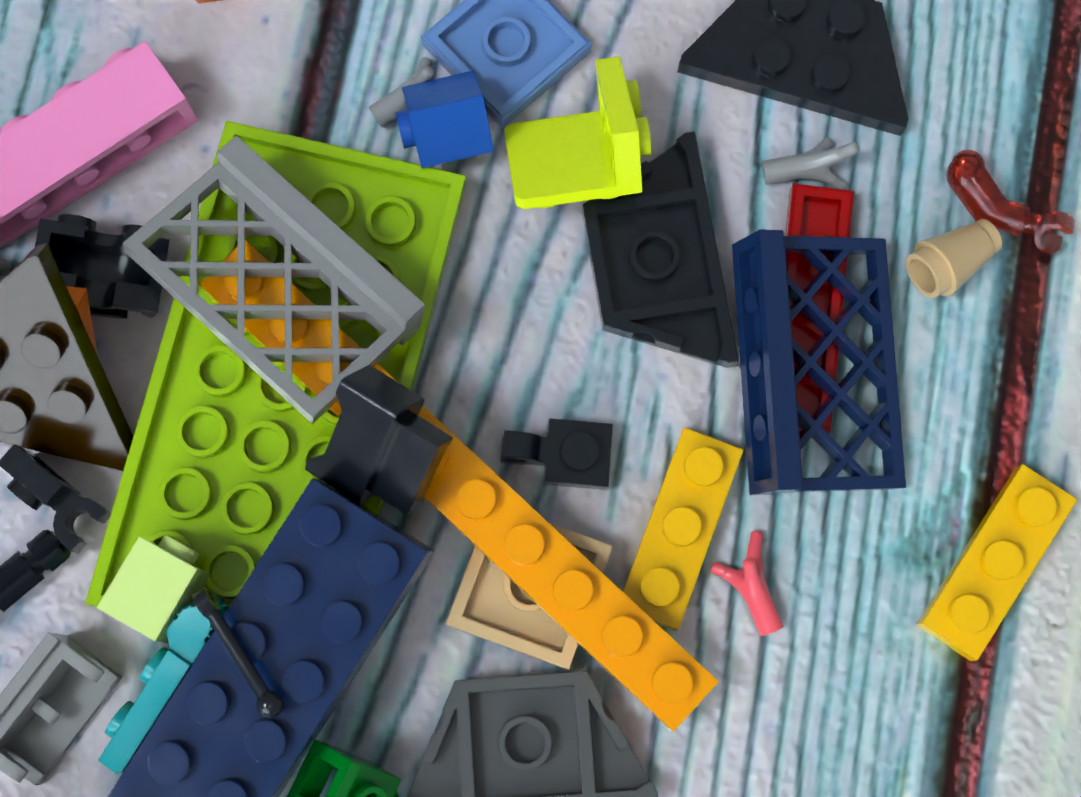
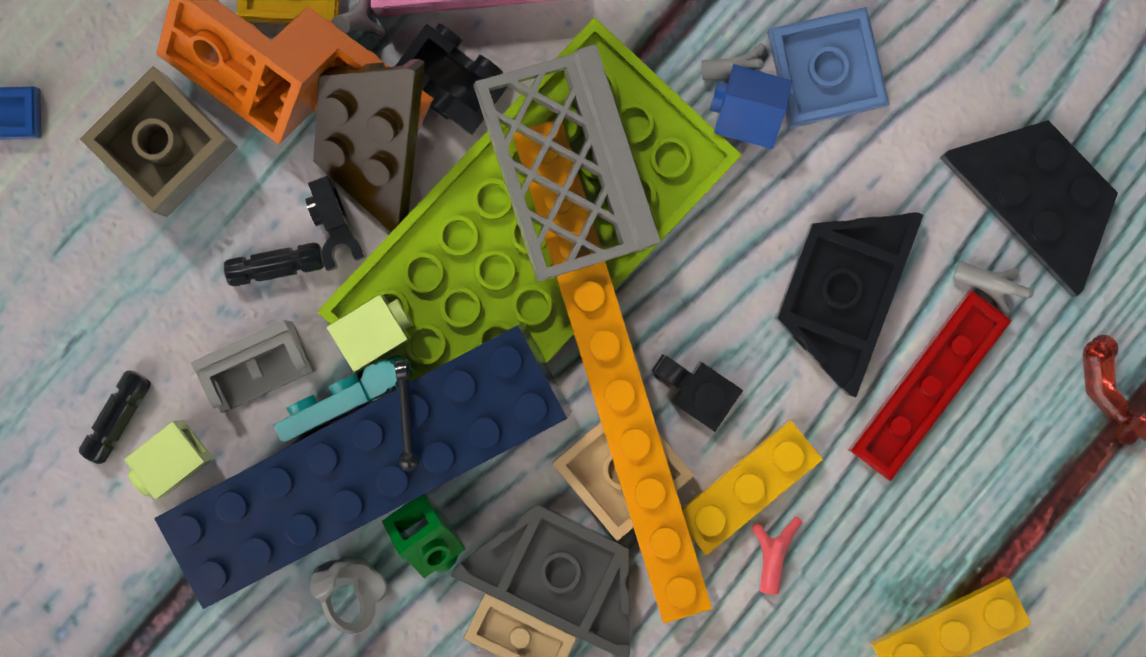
camera: 30 degrees right, 10 degrees up
black piece [305,365,453,515] -> none
neon yellow bracket [504,56,651,209] -> none
dark blue fence [732,230,906,496] -> none
tan cone [906,219,1002,298] -> none

